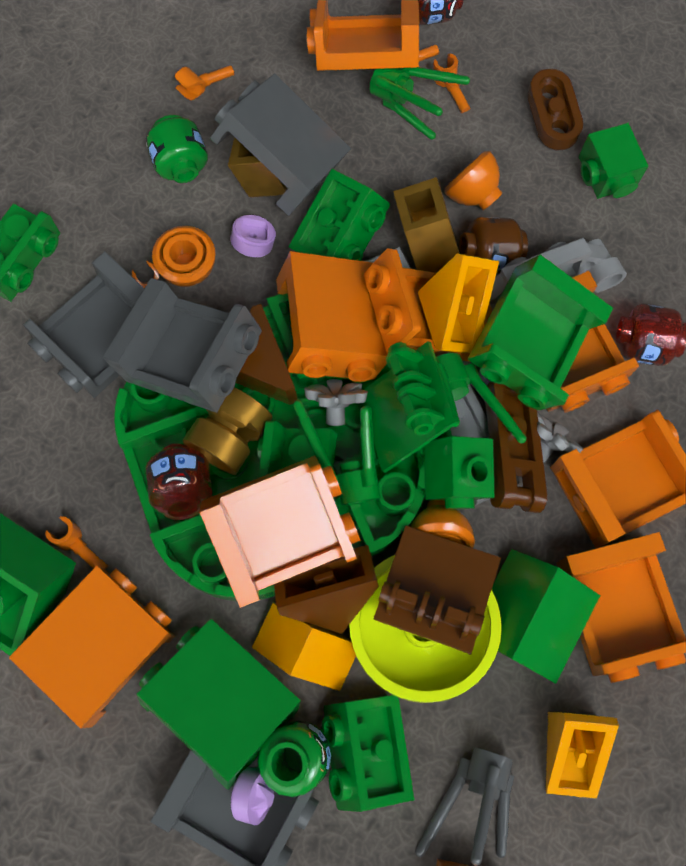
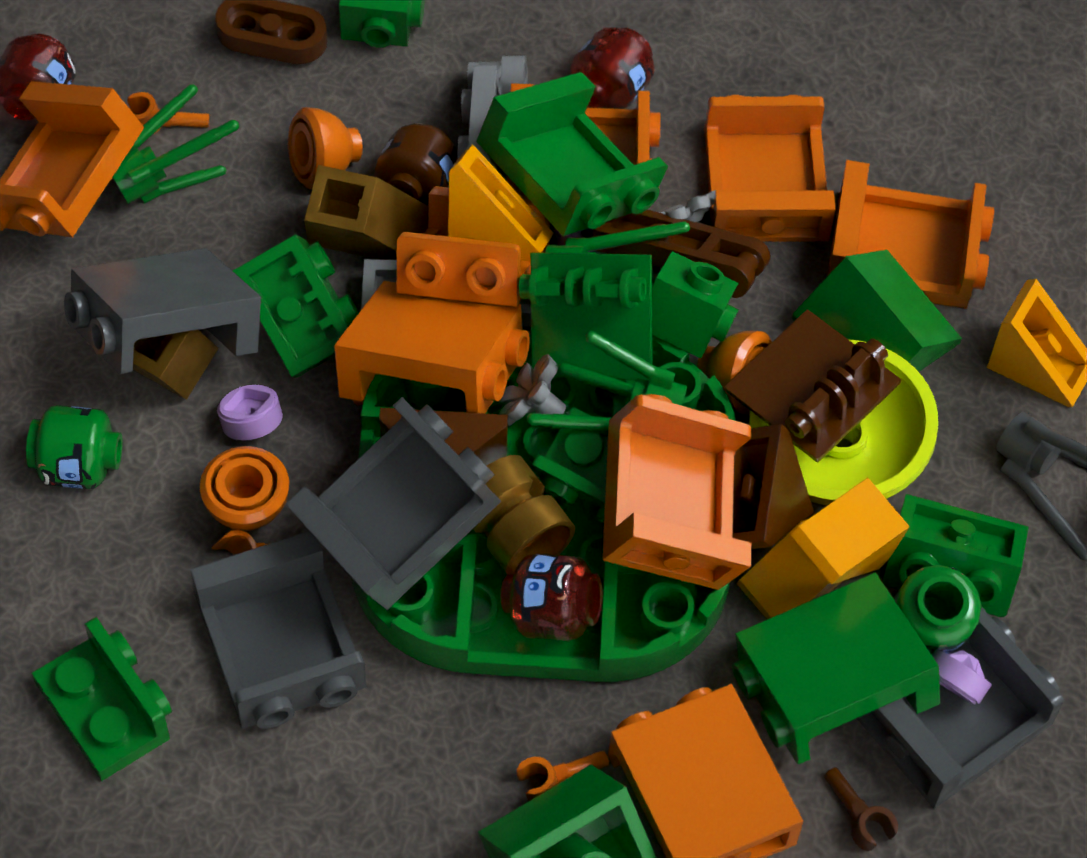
camera: 65 degrees left, 15 degrees down
none -> light orange slope [790,478,910,585]
none -> reddish brown hand [824,767,898,851]

